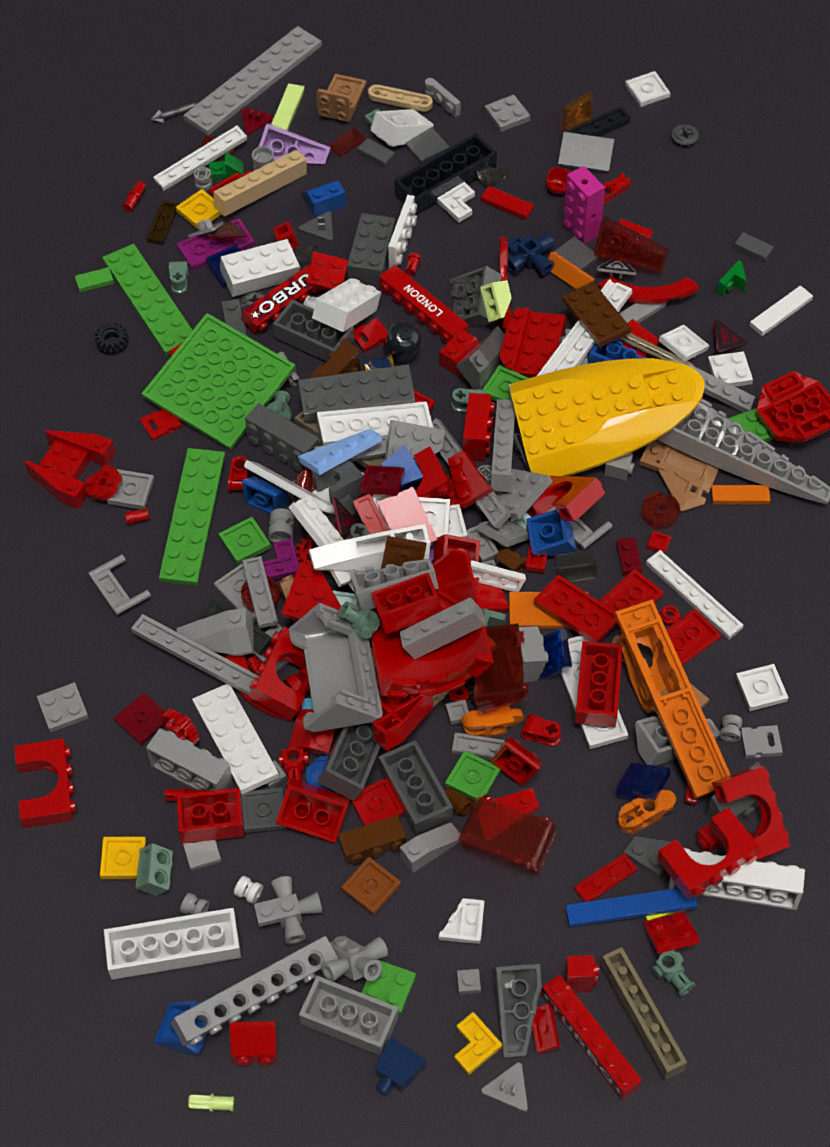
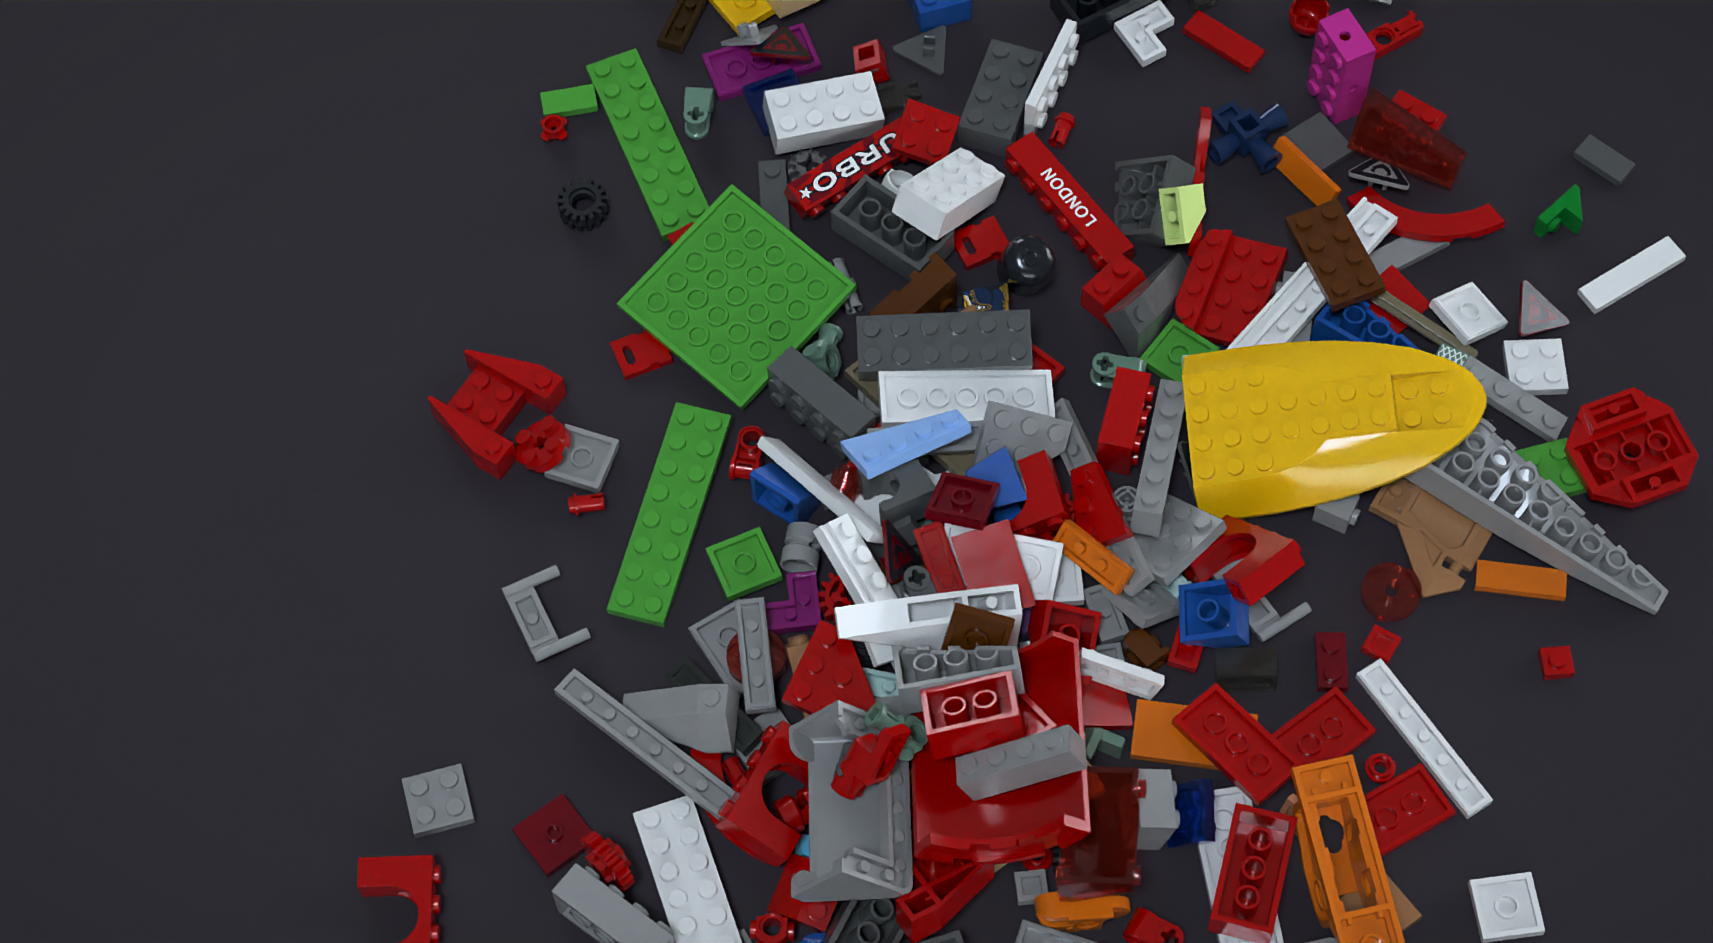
camera: 10 degrees right, 5 degrees up
none -> red plate [540,114,568,141]
none -> red plate [830,723,911,800]
none -> orange tile [1053,519,1135,595]
none -> red plate [1538,645,1575,680]

